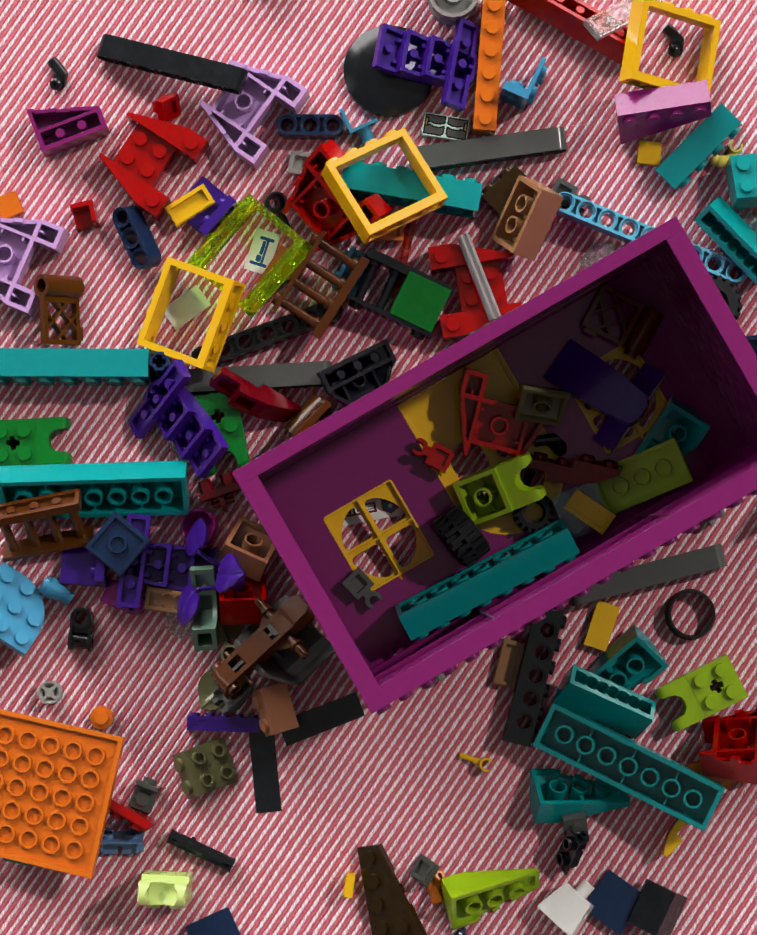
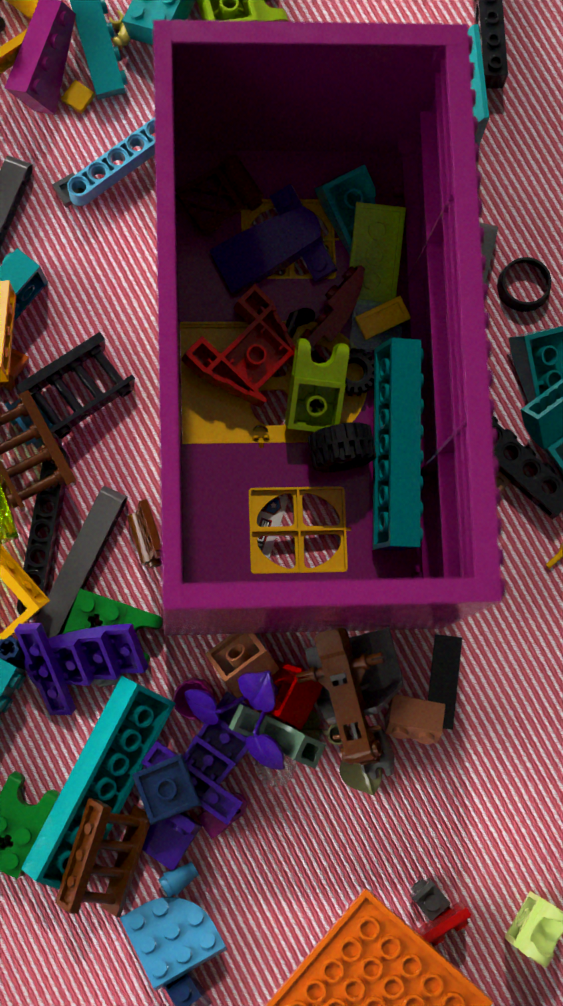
camera: 65 degrees left, 5 degrees down
light grey wheel [37,681,63,704] -> none
black piece [68,607,94,652] -> none
orange plate [90,706,114,729] -> none
medium blue hinge [99,829,144,854] -> none
medium nougat plate [144,586,182,615] -> none
black pin [166,829,236,873] -> none
olive bracket [172,737,238,799] -> none
dark purple piece [187,712,261,733] -> none
dark red hips [198,472,241,513] -> none
dark red slope [209,366,301,422] -> none
black sticker [249,731,282,813] -> none
black wedge [316,339,397,407] -> none
dark grey plate [341,567,383,609] -> none
green tile [389,270,451,332] -> none
clear red bar [391,219,417,300] -> none
red plate [411,438,455,474] -> none
red wedge [427,244,521,342] -> none
light grey axle [457,233,501,322] -> none
dark brown brick [481,165,526,219] -> none
medium nougat brick [490,175,564,261] -> none
olive slope [515,383,570,427] -> none
clear gear [579,242,615,268] -> none
yellow tile [583,600,620,652] -> none

